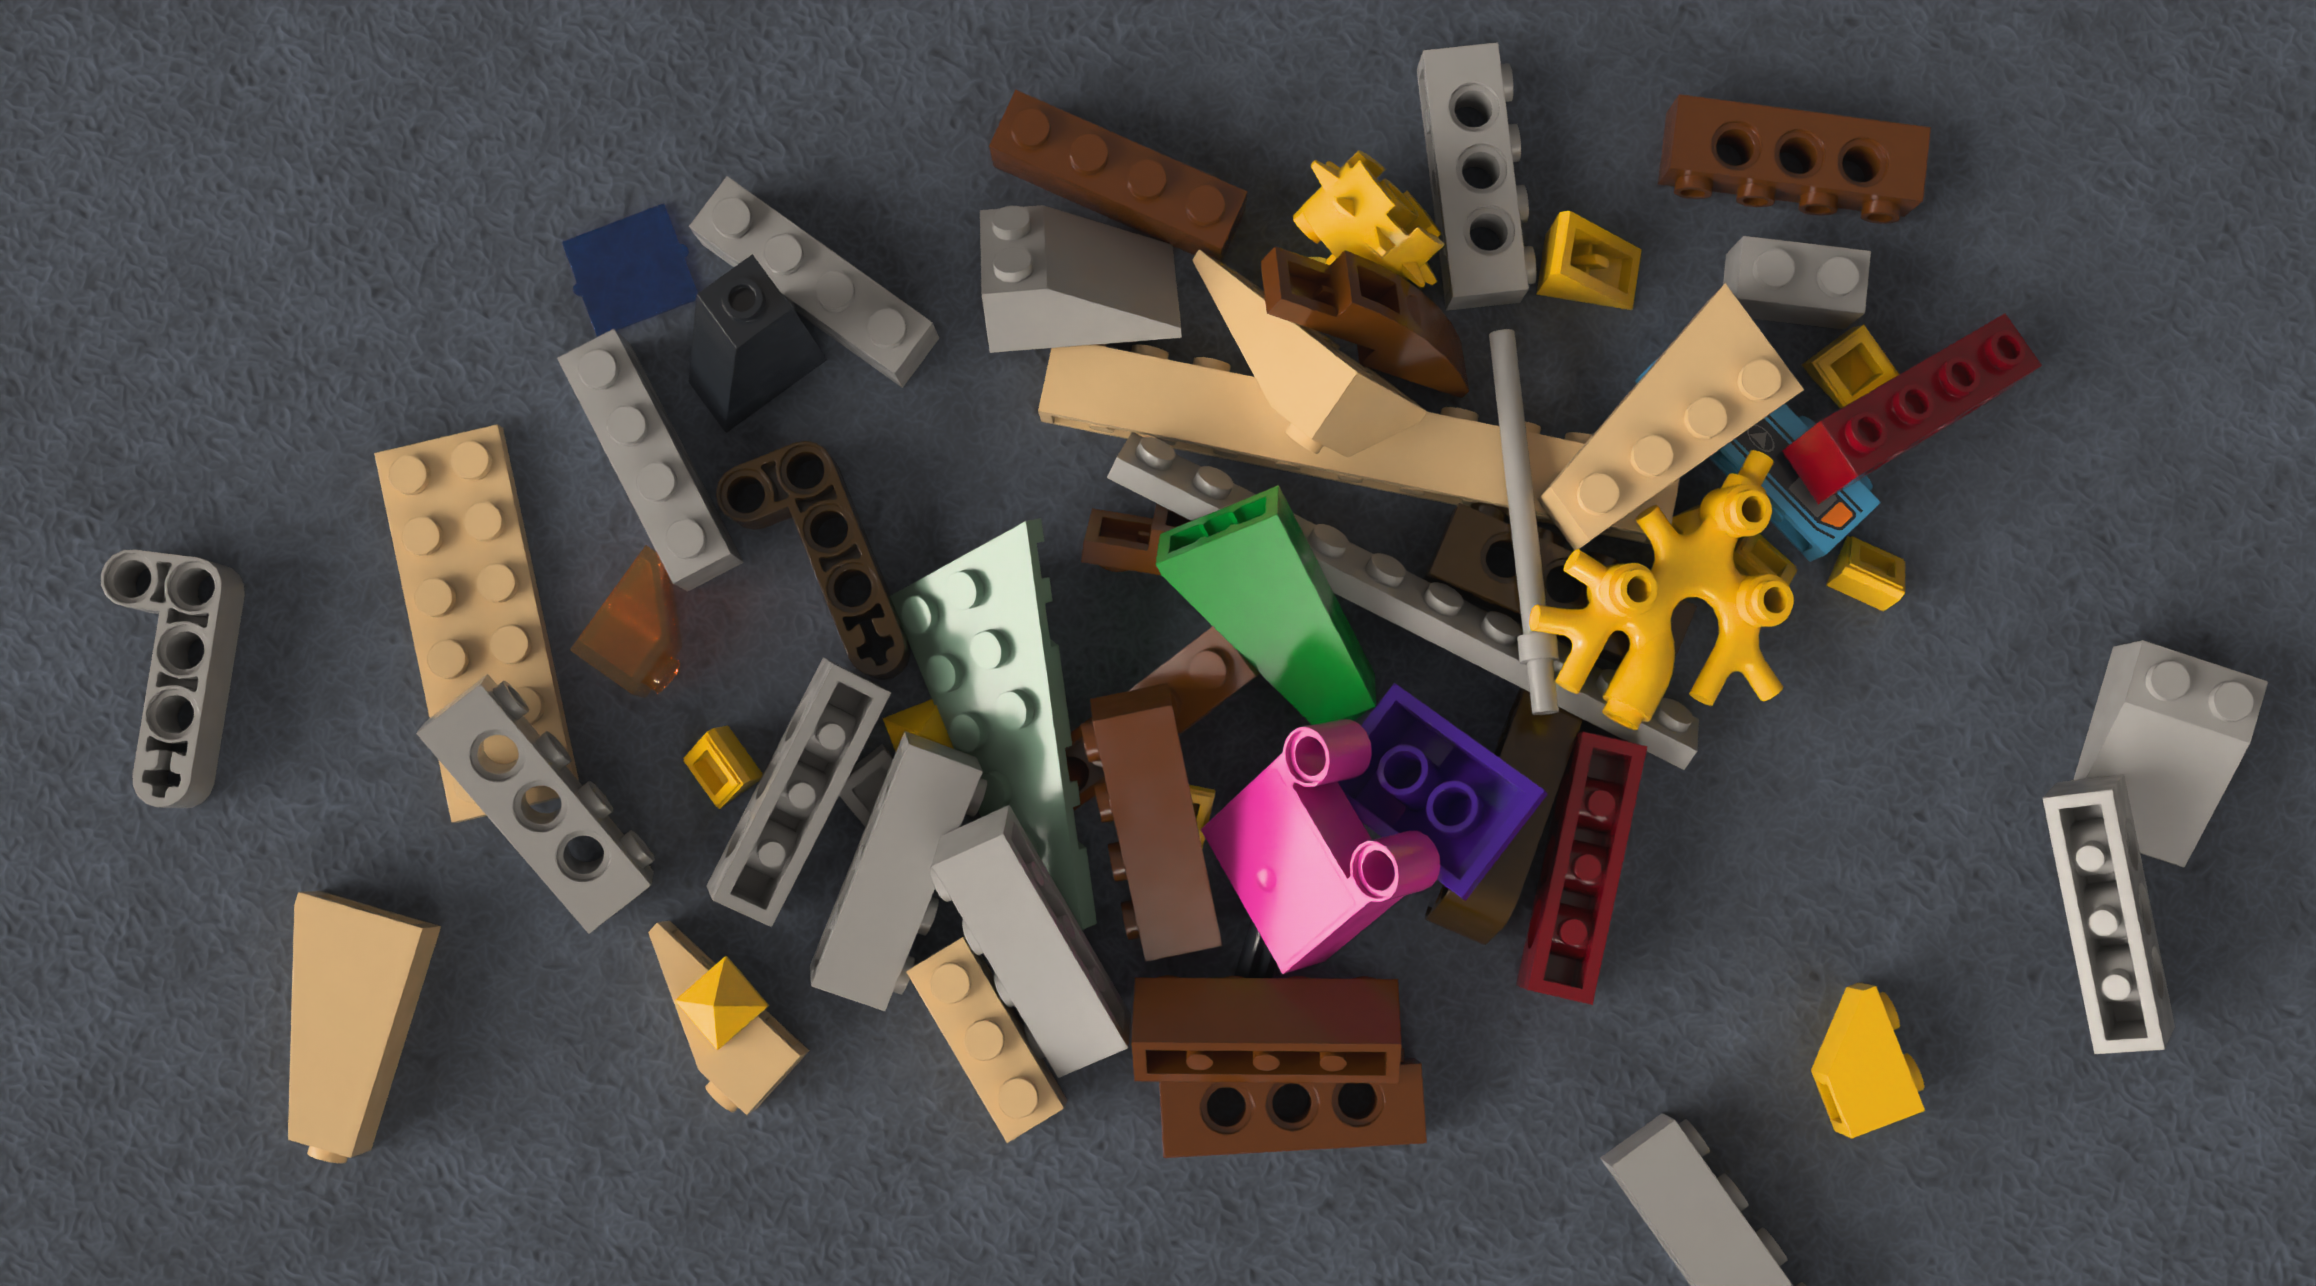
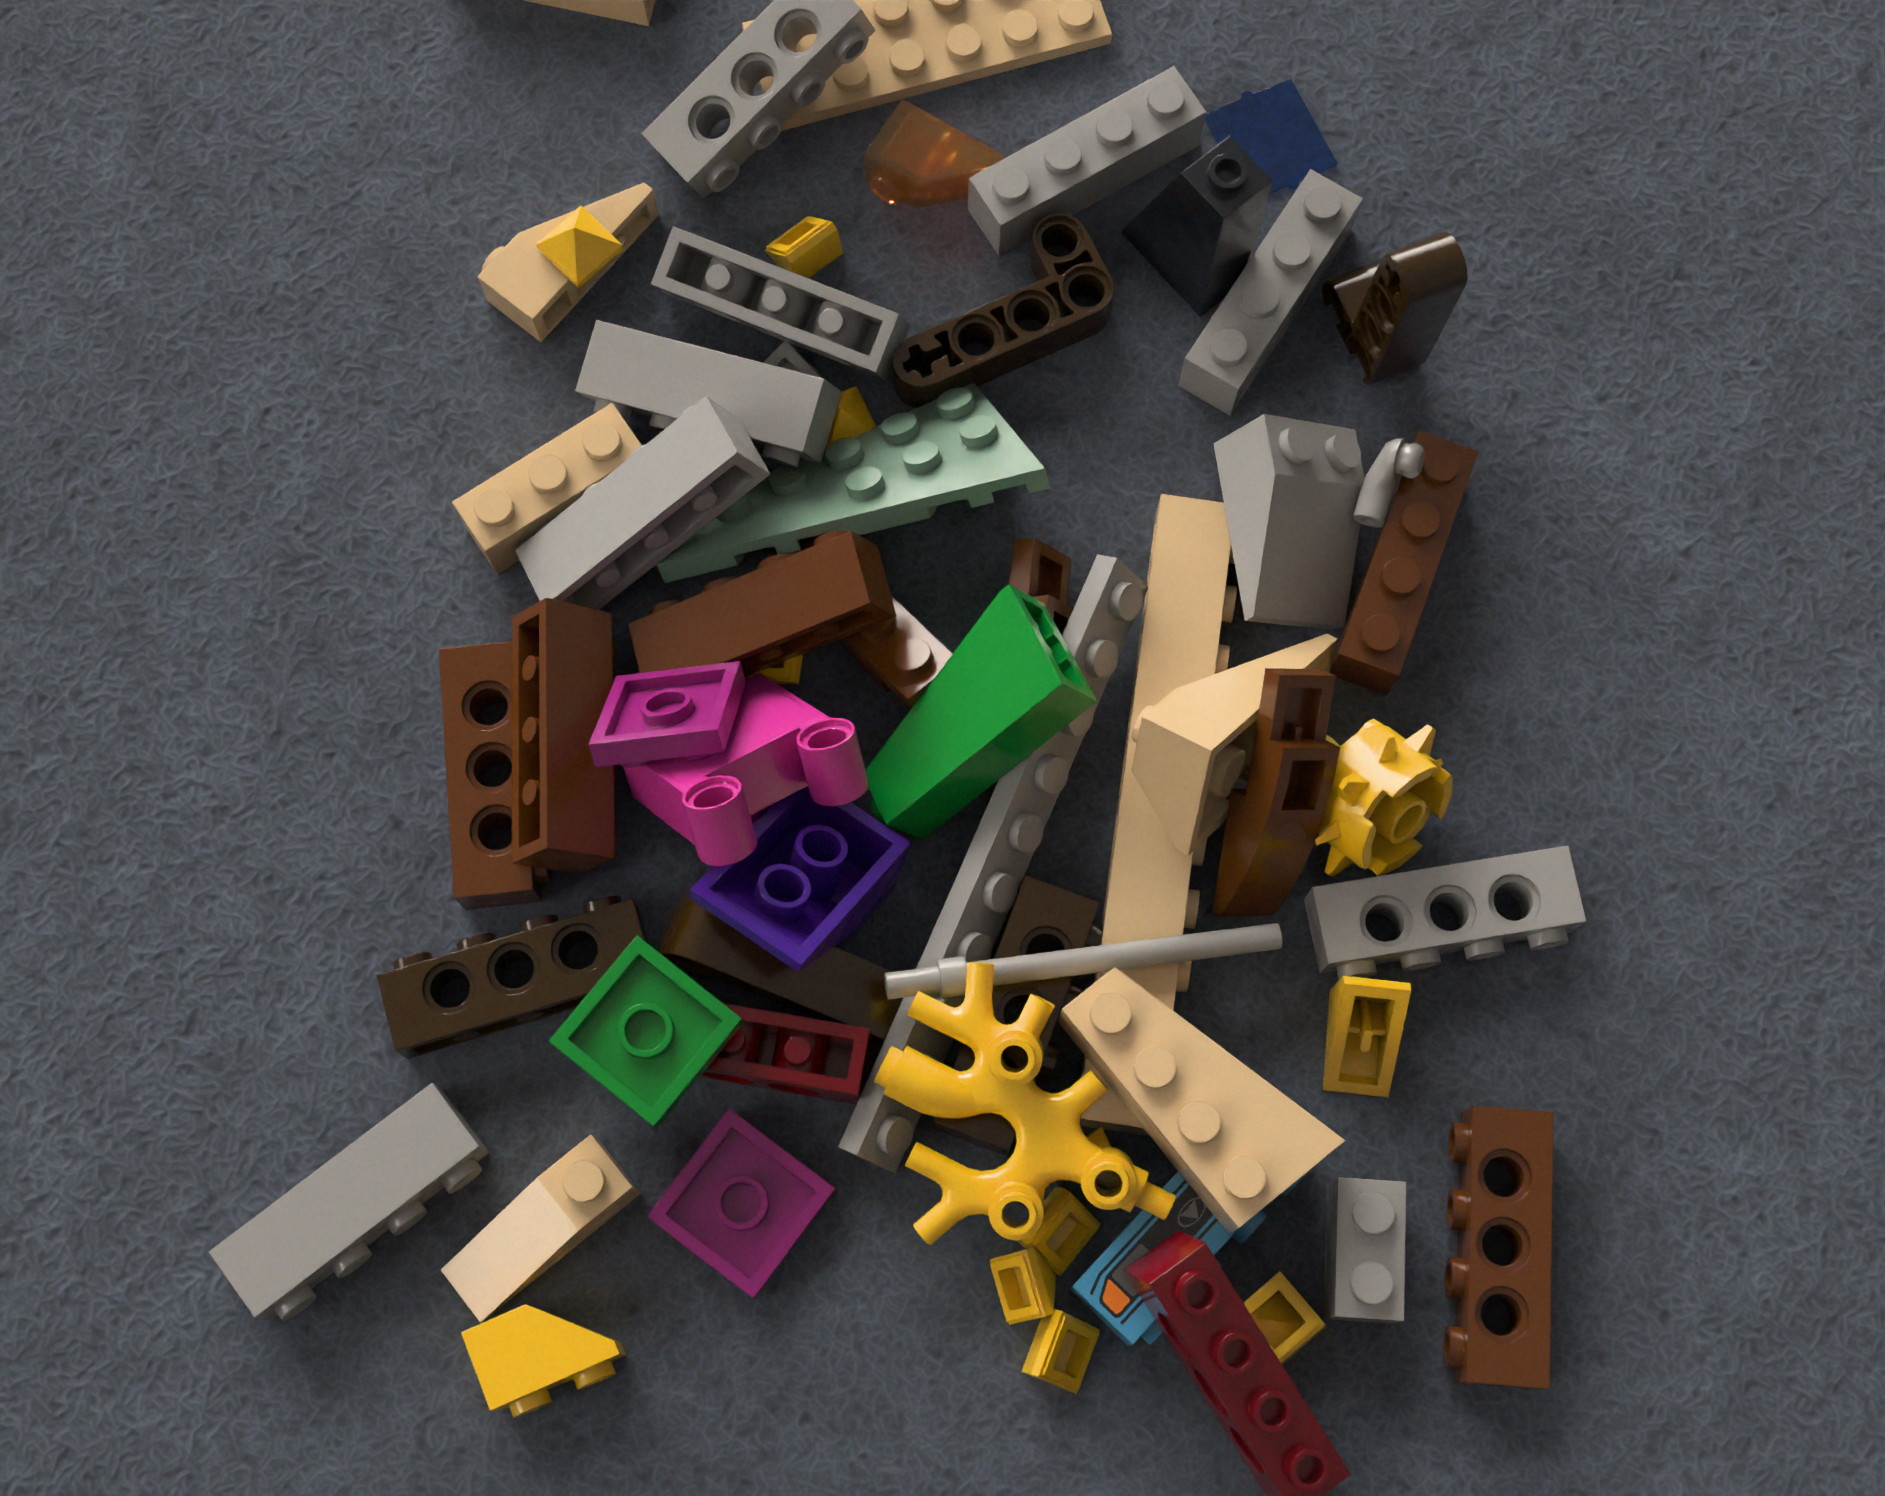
camera: 85 degrees right, 10 degrees down
none -> dark brown brick [376,896,649,1059]
none -> tan slope [441,1134,641,1323]
none -> green plate [549,935,744,1130]
none -> magenta plate [588,661,746,768]
none -> magenta plate [647,1109,836,1299]
none -> yellow slope [989,1247,1057,1325]
none -> dark brown beam [1322,232,1468,385]
none -> light grey arm [1353,438,1425,528]

